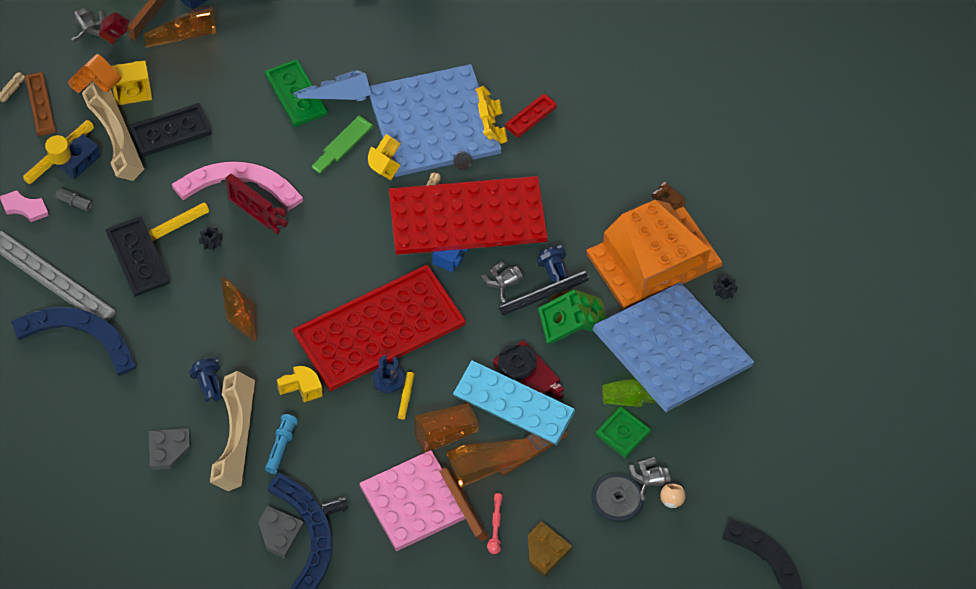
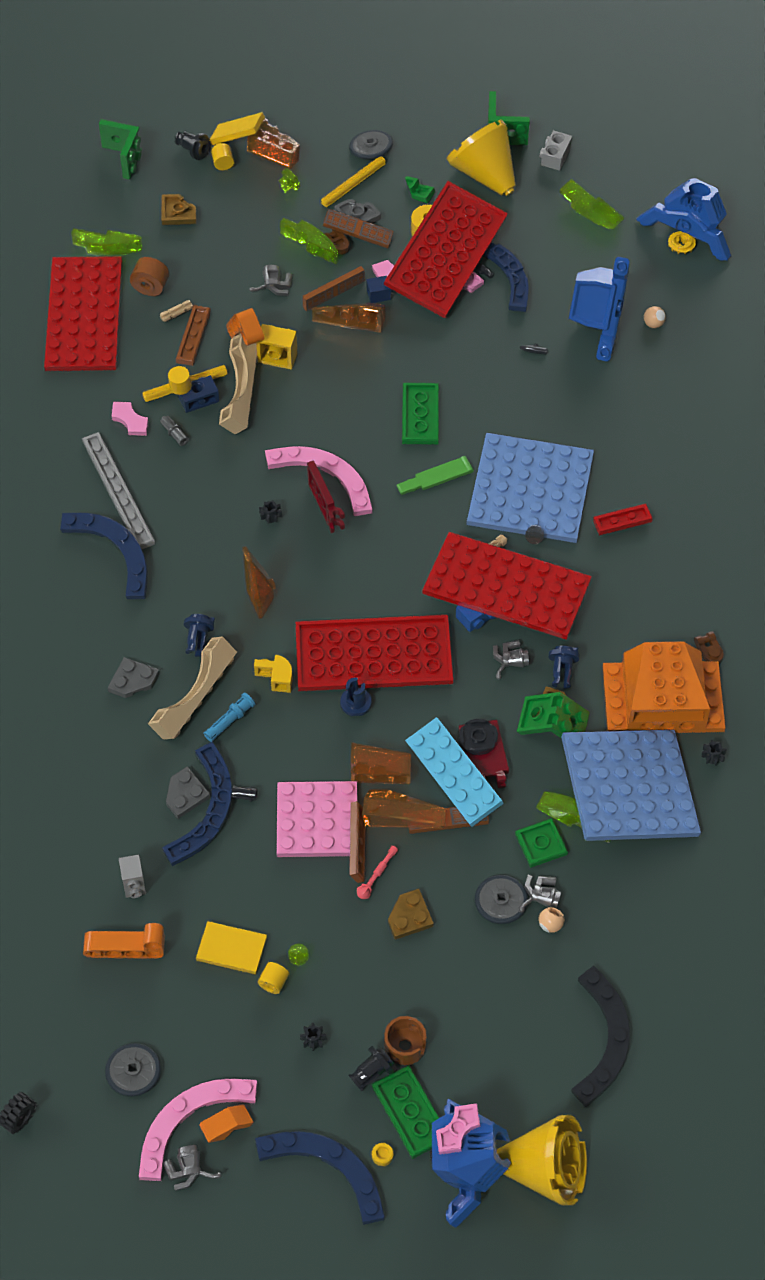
camera: 30 degrees right, 0 degrees up
dark red window [98,12,129,45] -> none
black plate [105,216,170,297] -> none
black plate [129,103,212,157] -> none
yellow axle [148,203,209,241] -> none
medium blue wedge [293,70,371,101] -> none
yellow brick [368,134,401,180] -> none
yellow piece [398,372,415,420] -> none
yellow piece [475,85,508,144] -> none
black axle [499,271,589,315] -> none

